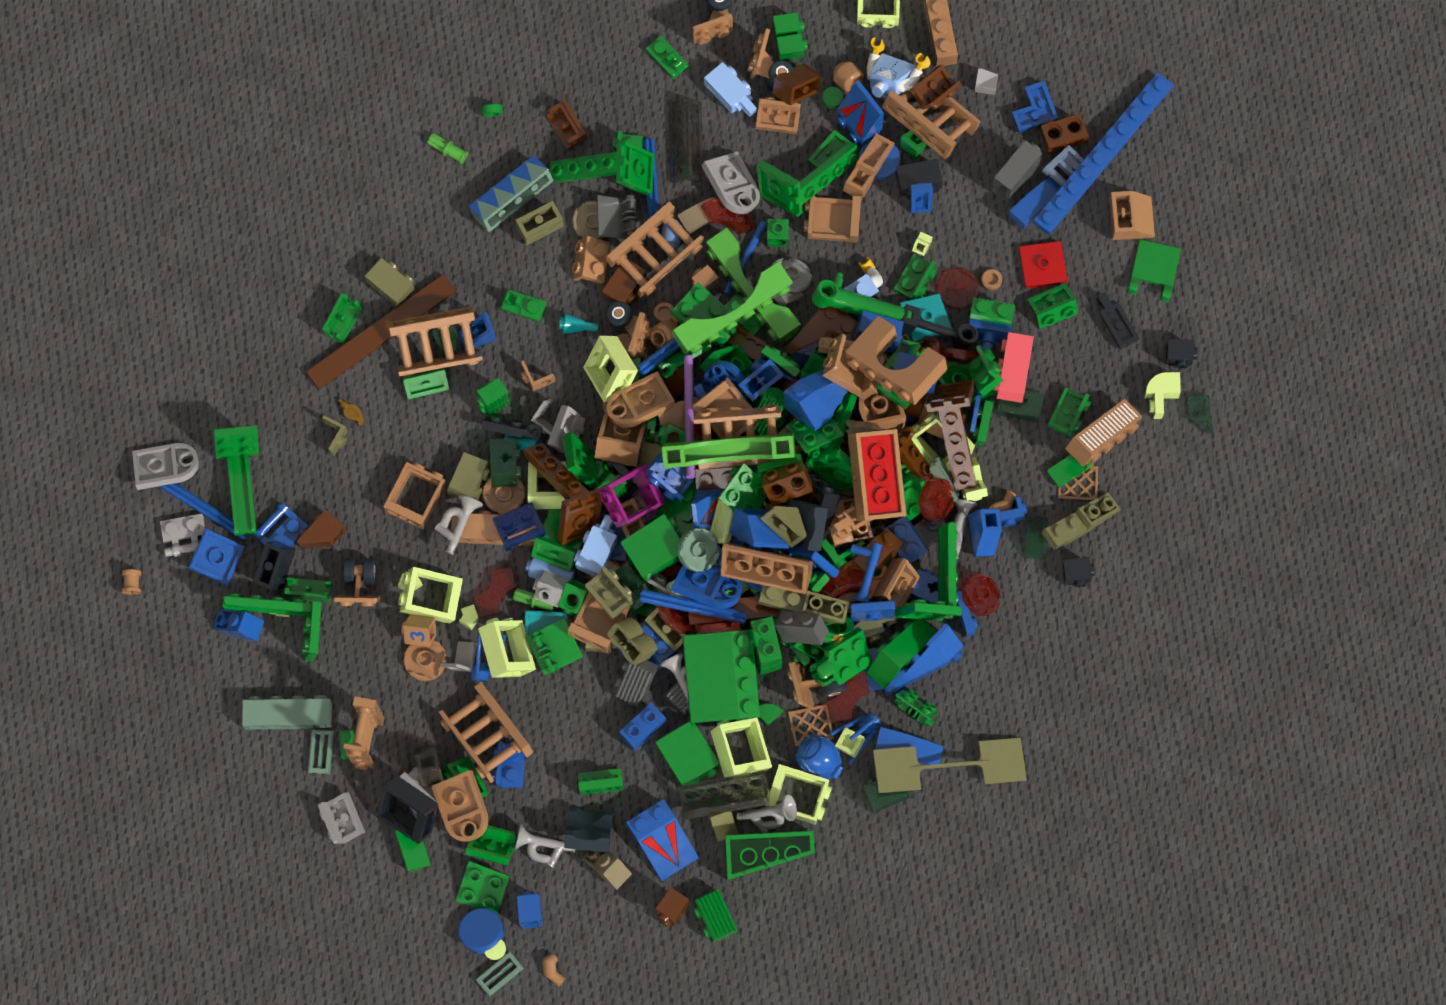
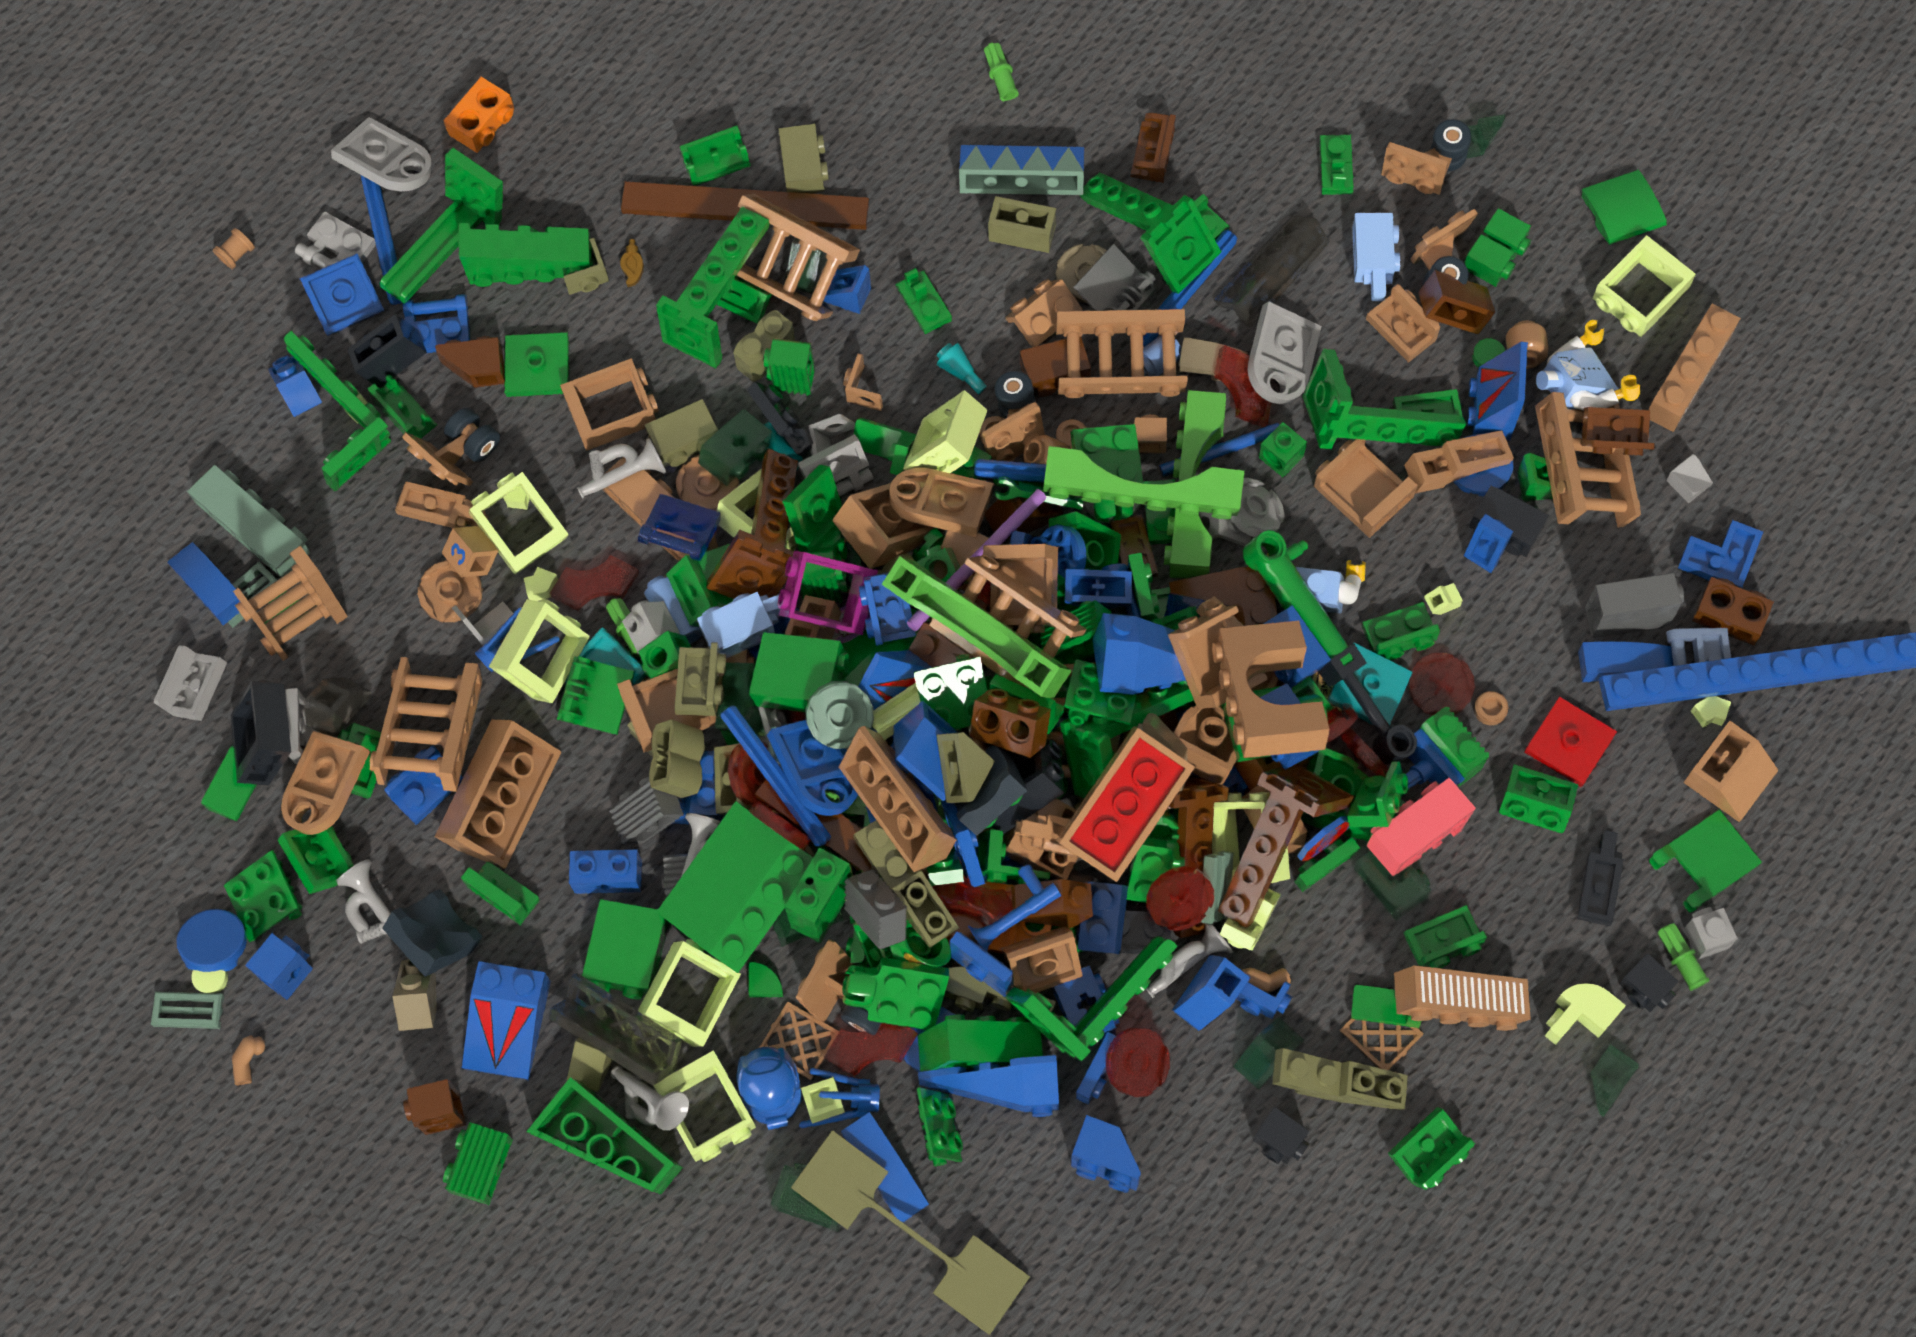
camera: 45 degrees right, 5 degrees down
green tile [482,104,503,117] -> none
none -> blue slope [167,542,240,625]
none -> medium nougat hinge [395,482,488,528]
none -> medium nougat slope [434,720,561,869]
none -> orange brick [443,77,514,153]
none -> green wedge [458,223,593,287]
none -> green plate [505,332,569,397]
none -> green bracket [656,207,770,369]
none -> olive brick [733,310,795,382]
none -> green bracket [853,418,917,475]
none -> blue slope [1071,1115,1141,1193]
none -> green bracket [1388,1107,1475,1190]
none -> bright green axle [1658,923,1709,991]
none -> light grey brick [1684,907,1738,959]
none -> yellowish green piece [1691,696,1731,727]

